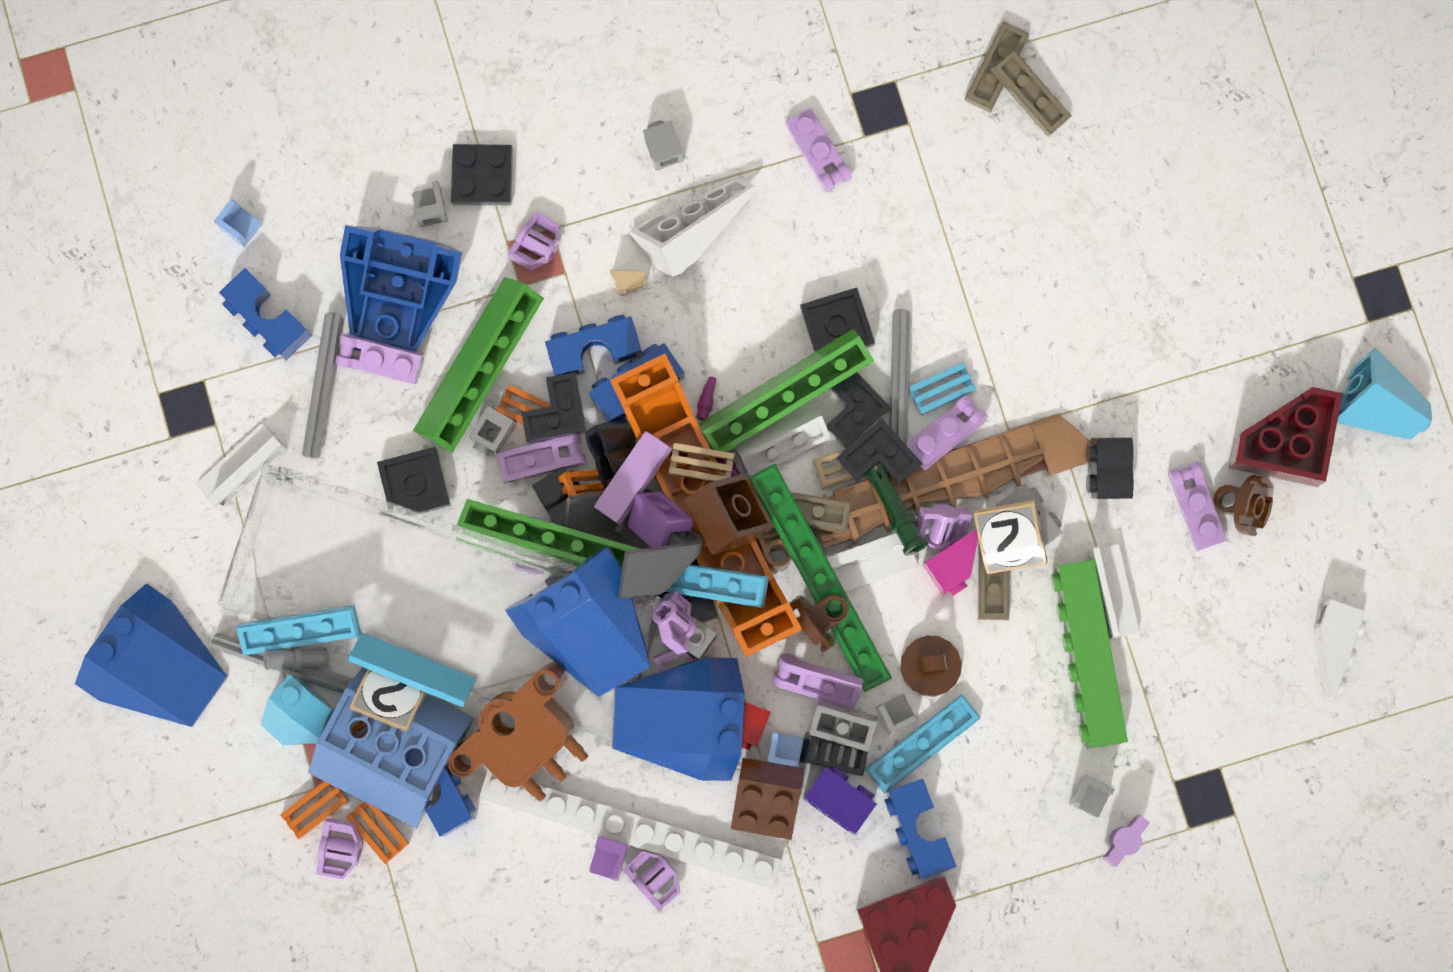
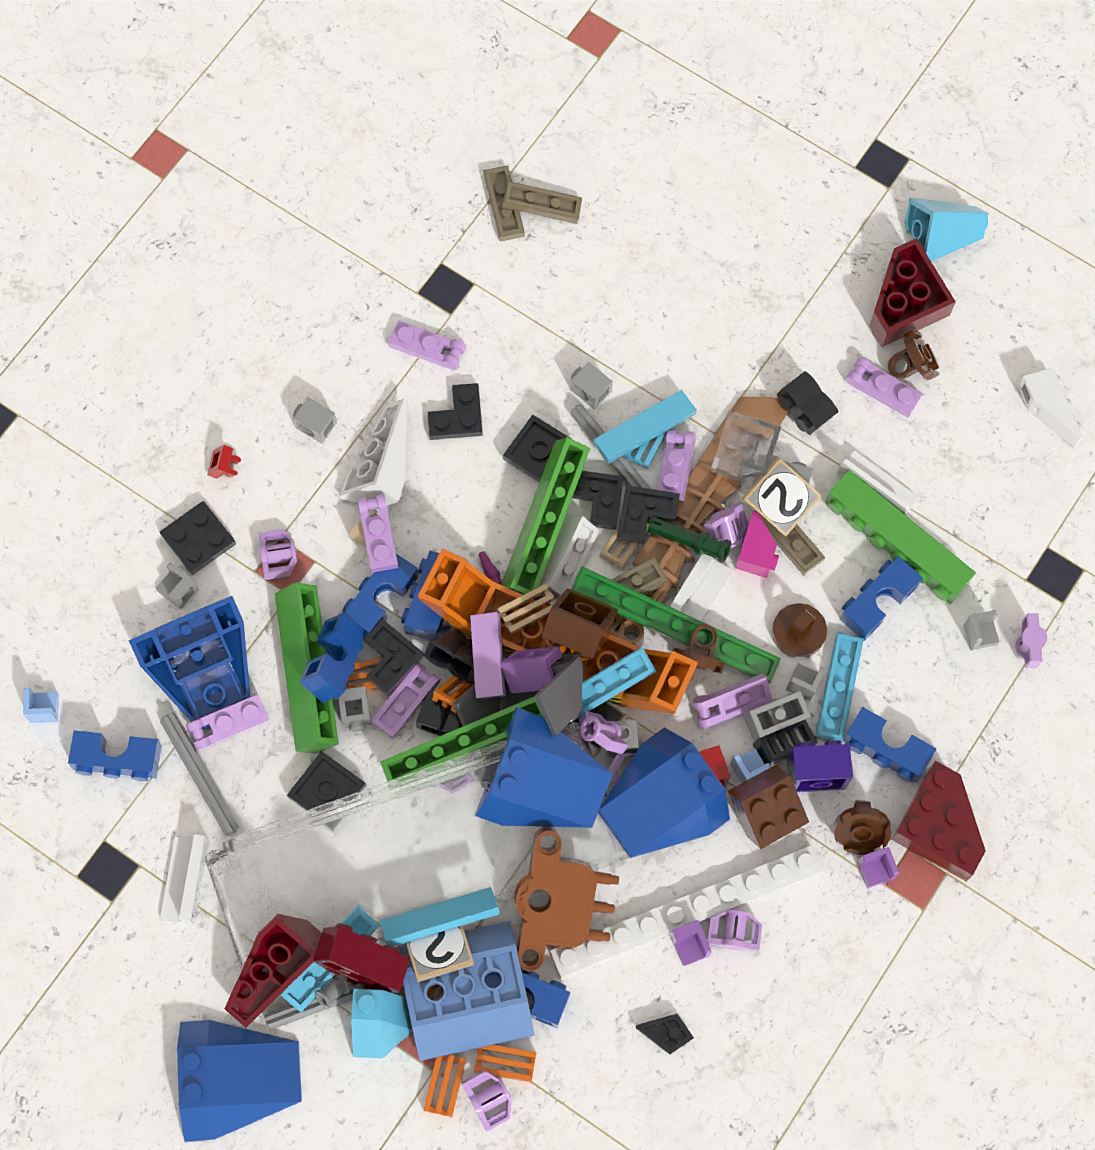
camera: 45 degrees left, 10 degrees down
none -> red tile [207,445,241,479]
none -> dark red wedge [224,914,321,1028]
none -> blue arch [299,612,366,703]
none -> dark red wedge [313,923,410,993]
none -> lavender plate [358,494,398,573]
none -> black plate [428,383,483,440]
none -> light grey brick [570,362,613,410]
none -> medium azure tile [593,390,697,464]
none -> black piece [635,1014,694,1055]
none -> clear slope [710,411,781,478]
none -> reddish brown tile [834,800,891,855]
none -> blue arch [840,556,923,641]
none -> medium lavender panel [857,847,899,889]

